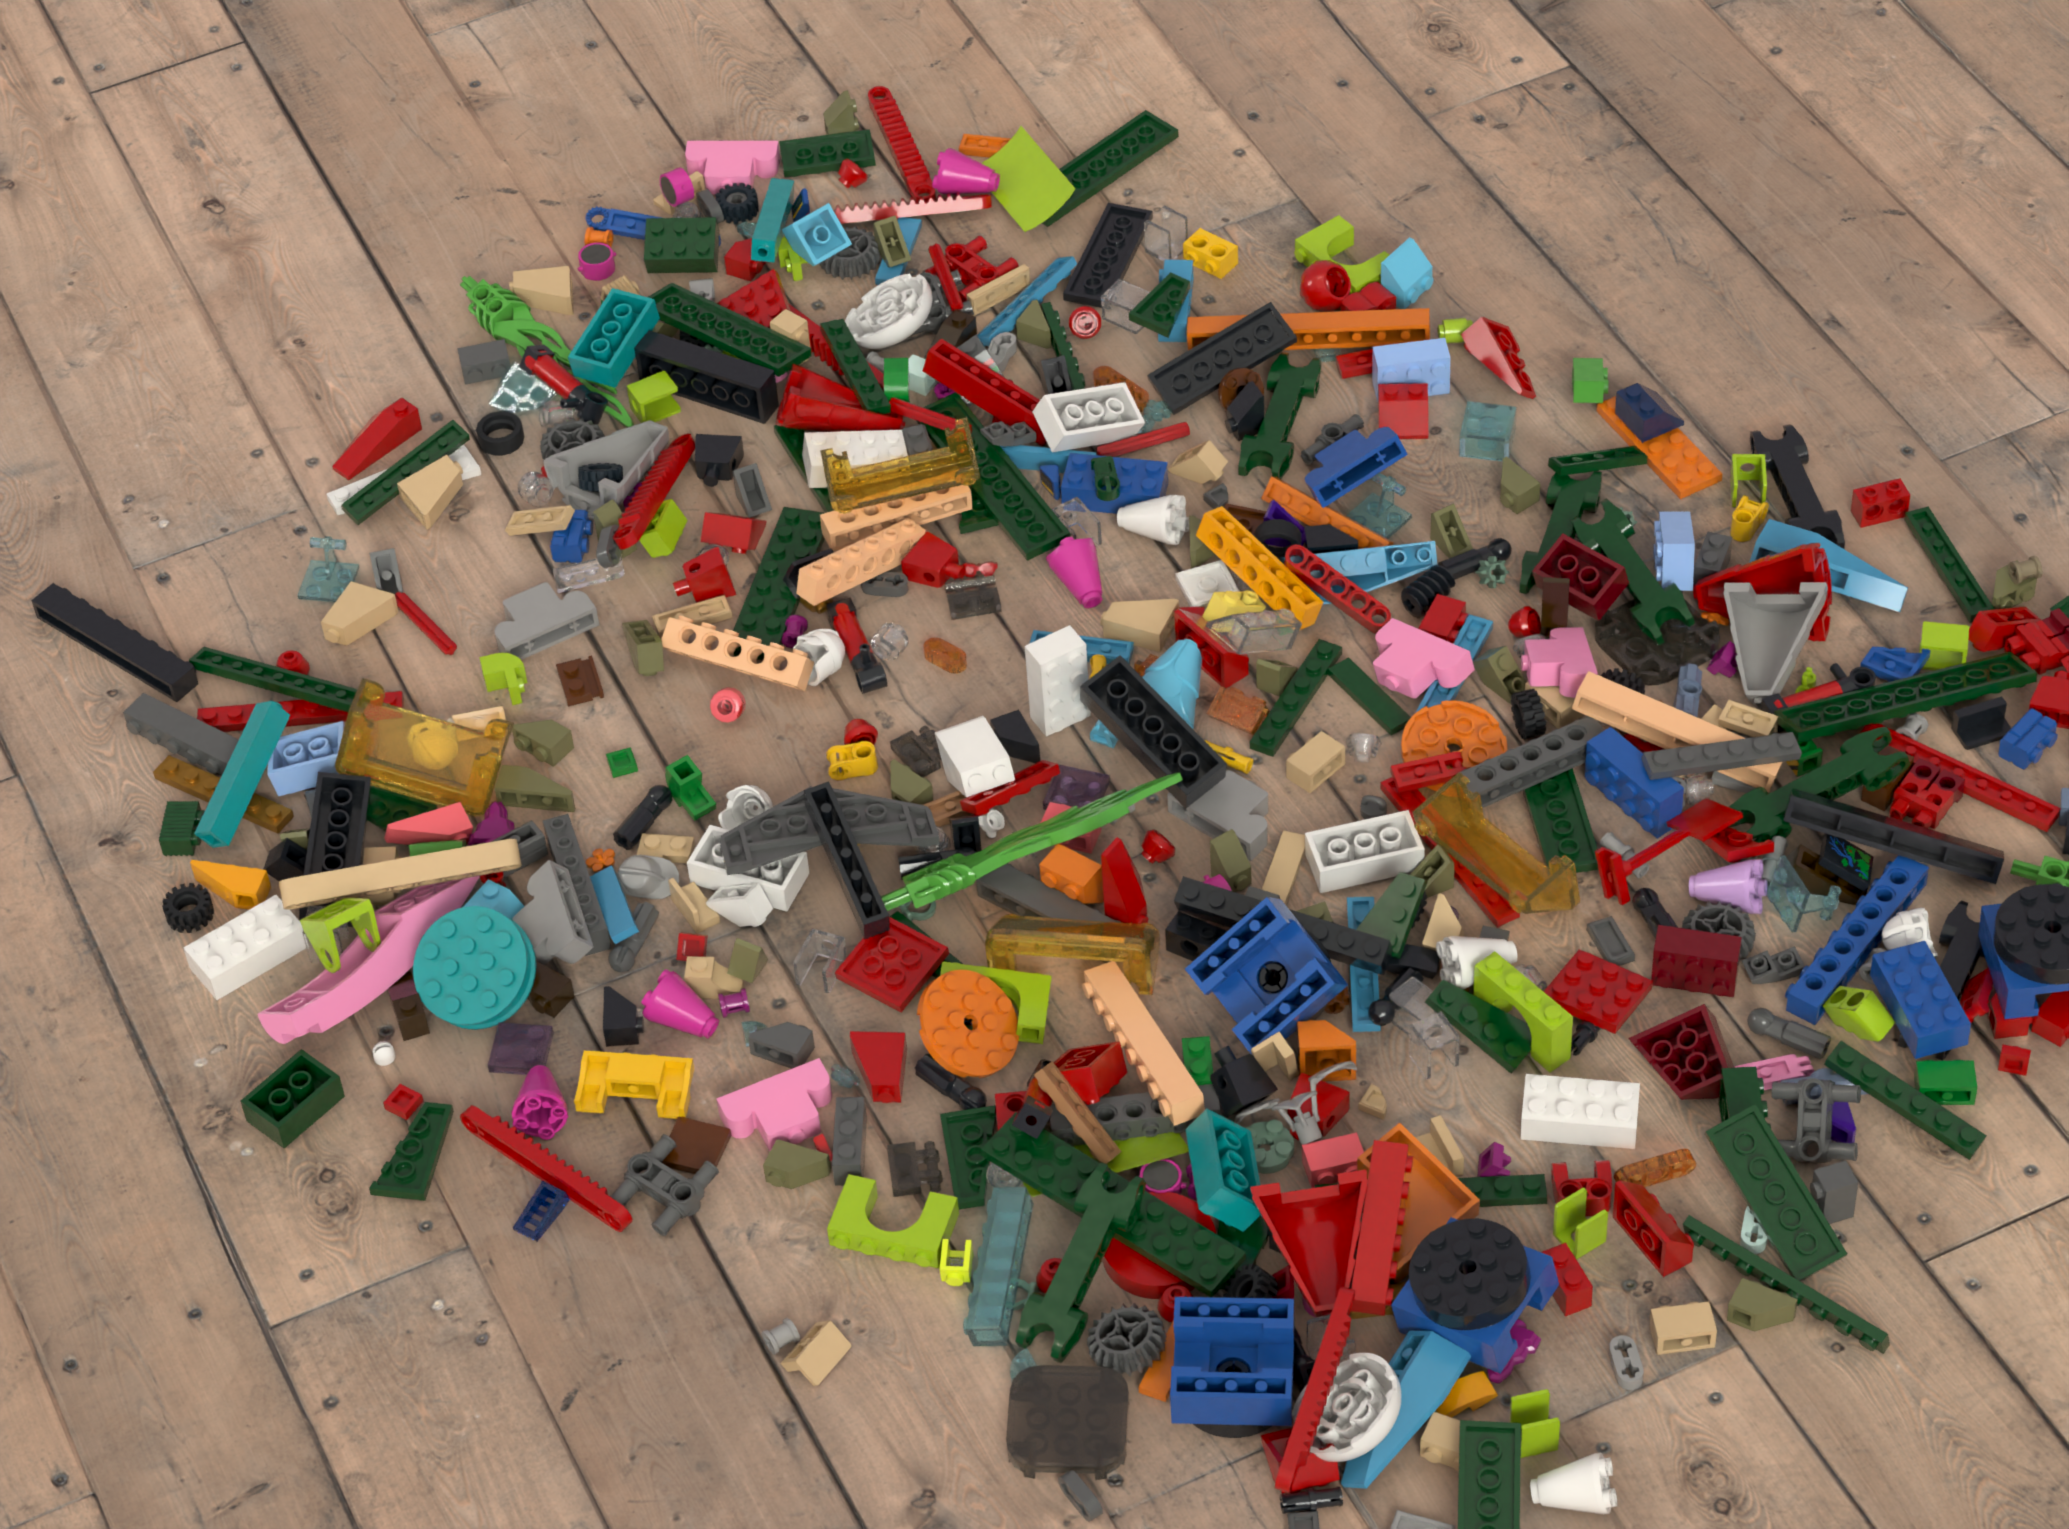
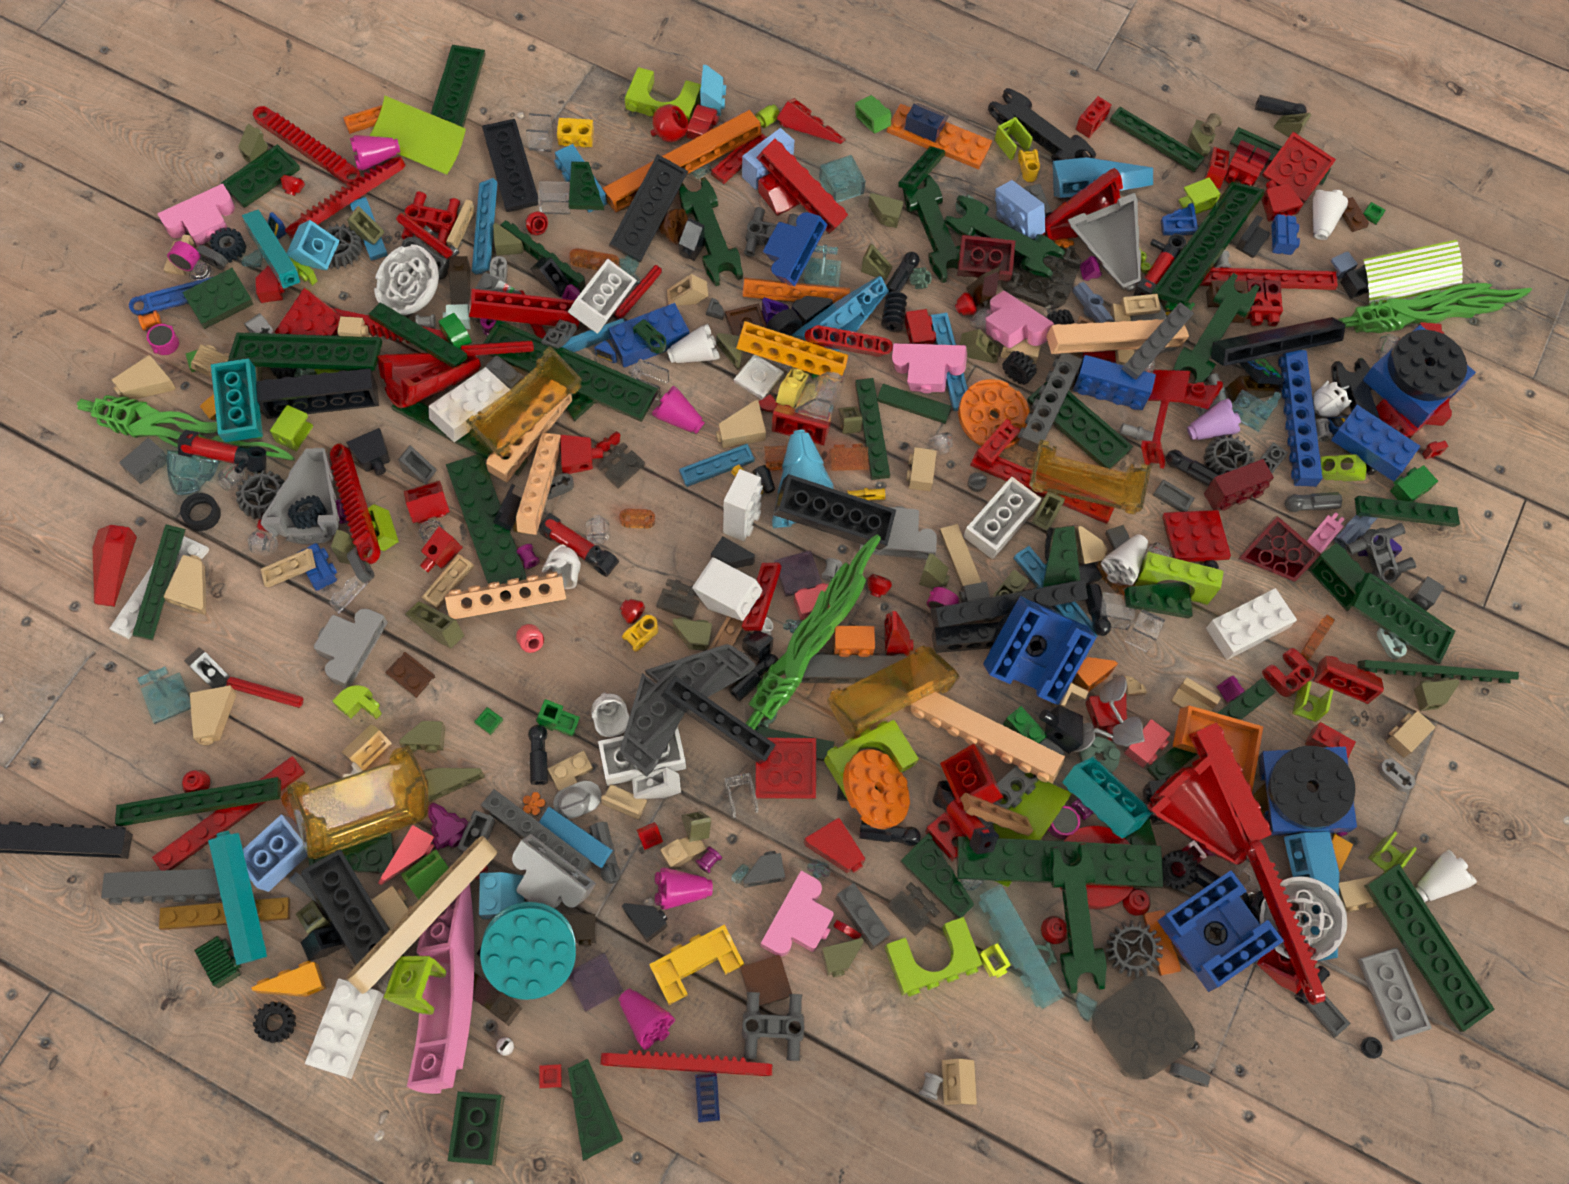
camera: 45 degrees left, 20 degrees up
none -> red brick [756,138,848,234]

